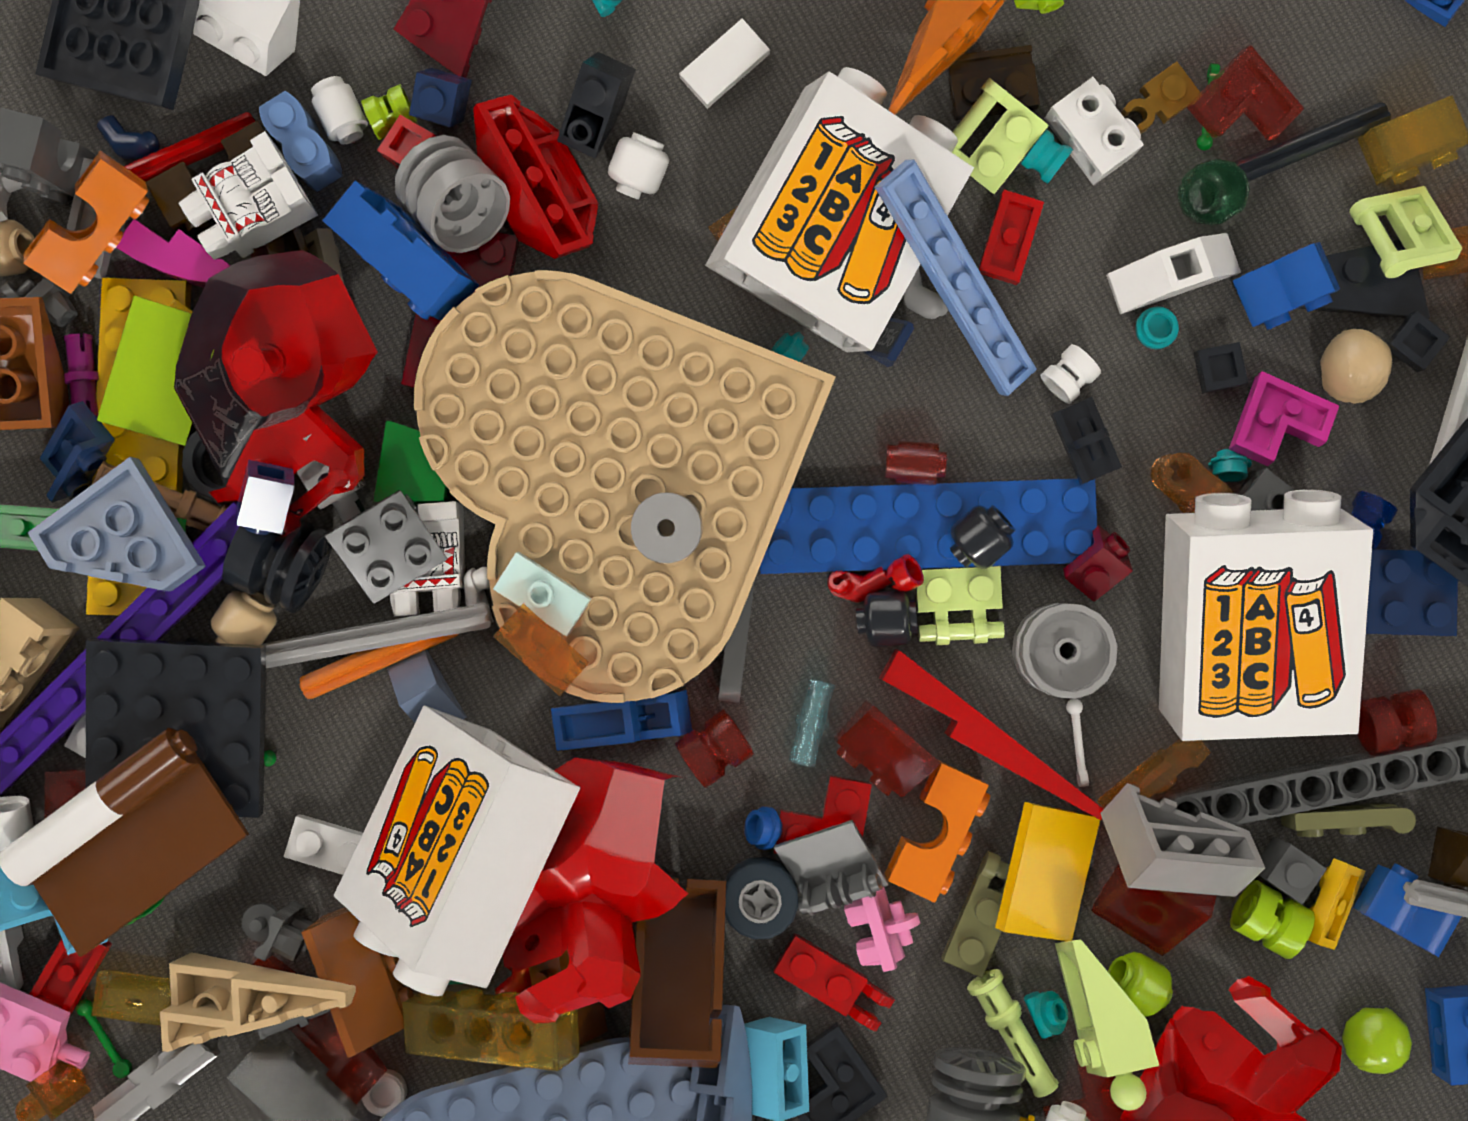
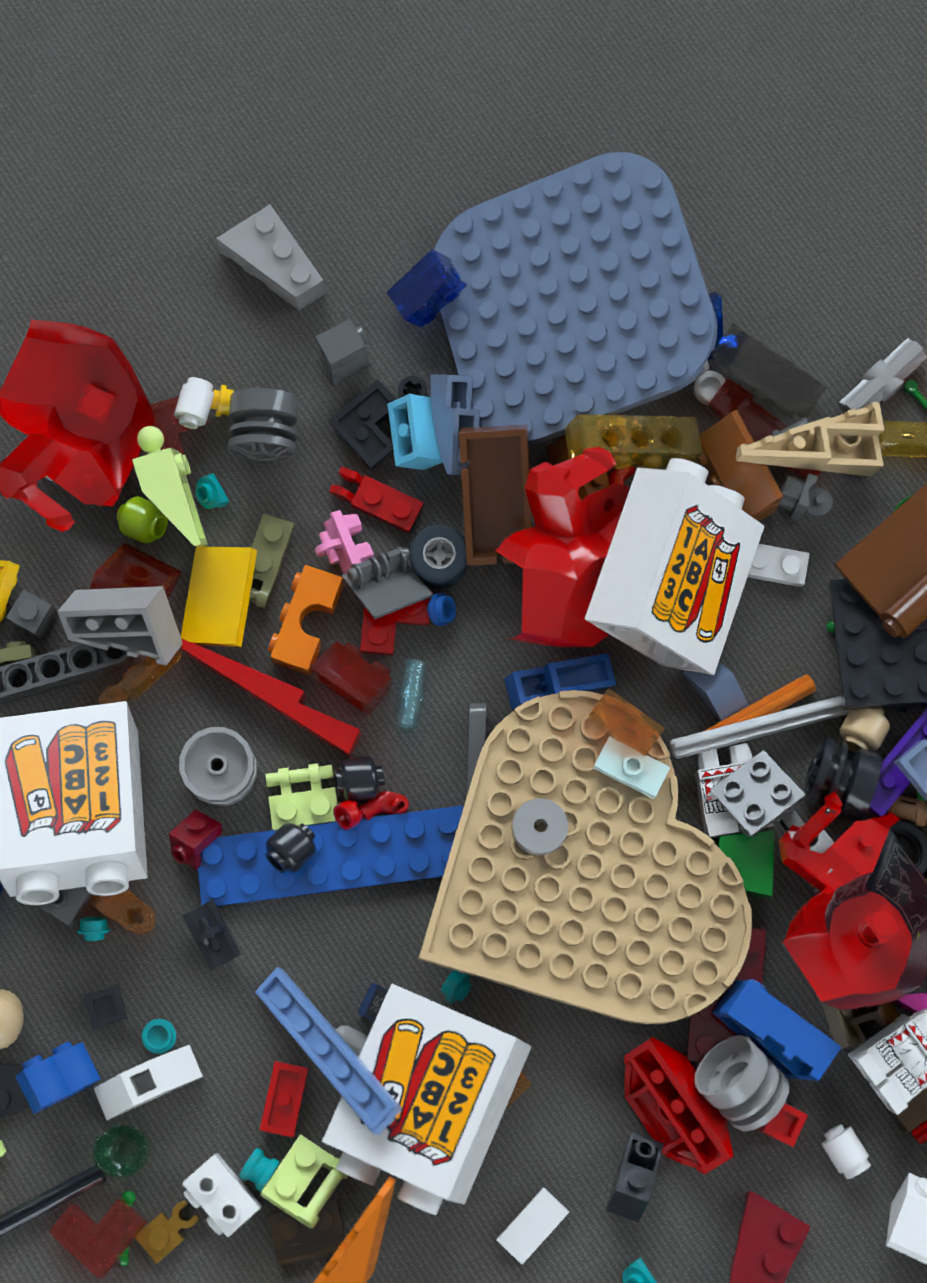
camera: 175 degrees right, 10 degrees down
brick [236,460,295,535] -> none
medium blue brick [259,91,342,192] -> none
lime wheel [361,84,418,140] -> none
dark blue brick [409,68,472,127] -> none
white arm [463,567,494,623] -> none
white head [608,132,669,199] -> none
clear red wheel [675,709,755,788] -> none
clear red brick [885,441,947,485] -> none
yellowish green pin [967,969,1059,1098] -> none
white wheel [1040,344,1101,404] -> none
white hinge [1066,699,1089,787] -> none
dark pink plate [1229,371,1339,466] -> none
lime wheel [1230,880,1315,959] -> none

